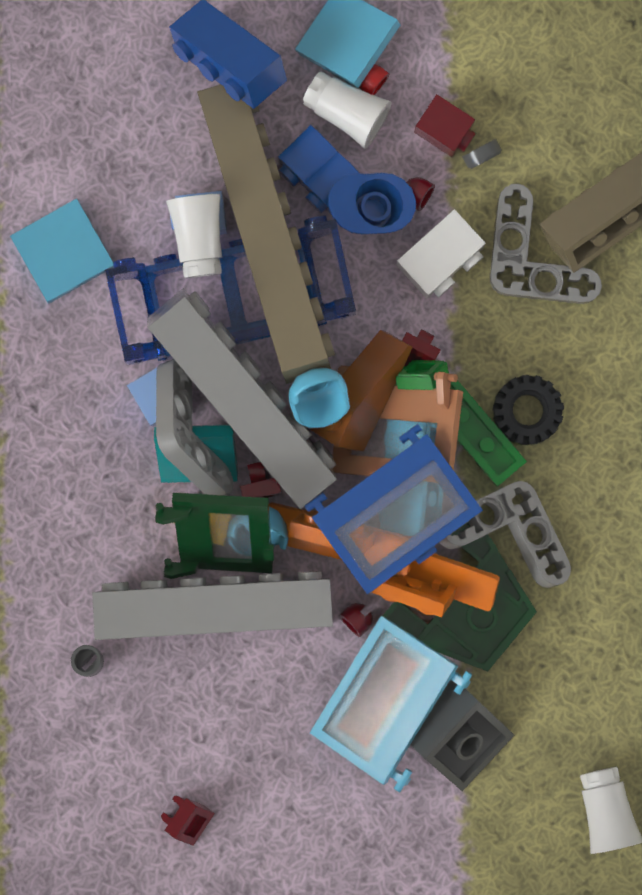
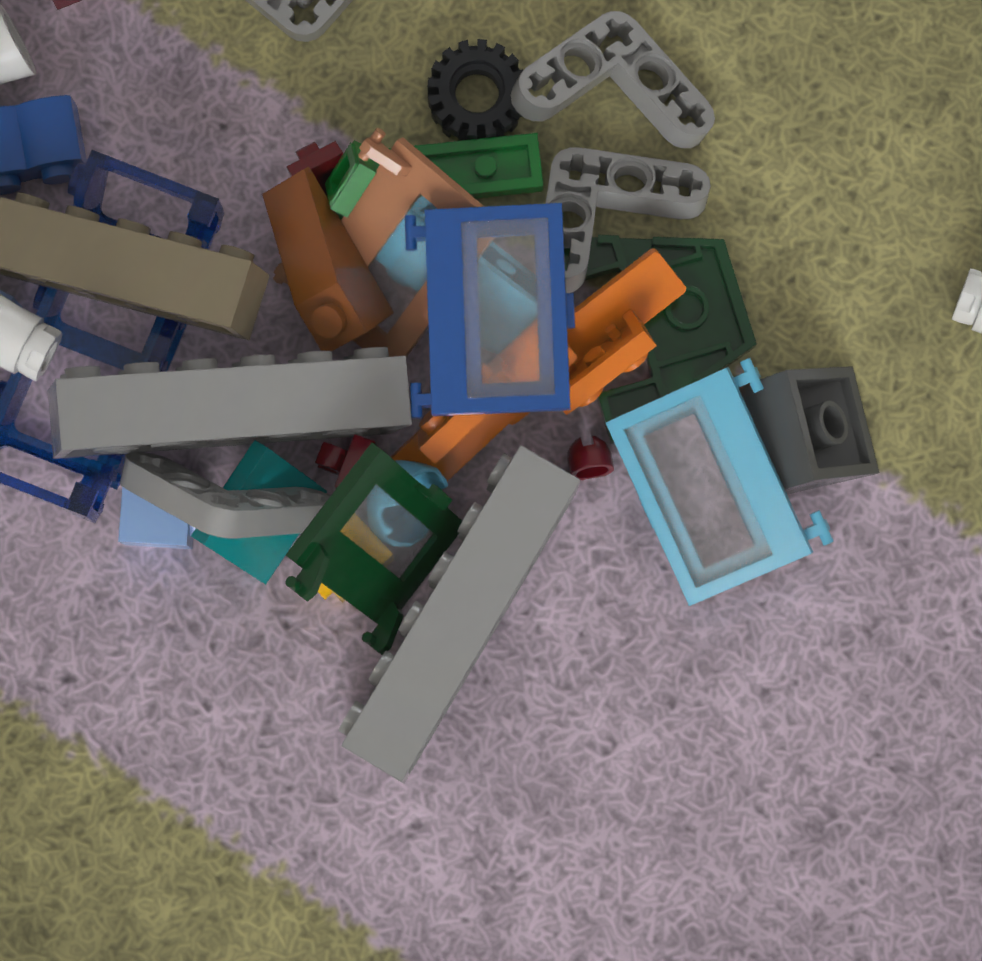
camera: 60 degrees left, 5 degrees down
dark grey hinge [71,645,104,677] -> none
dark red tile [161,796,215,846] -> none
medium azure hair [288,368,350,428] -> none
blue piece [328,173,416,235] -> none
white brick [396,209,486,299] -> none
dark red hinge [406,177,435,211] -> none
none -> light grey beam [510,11,715,148]

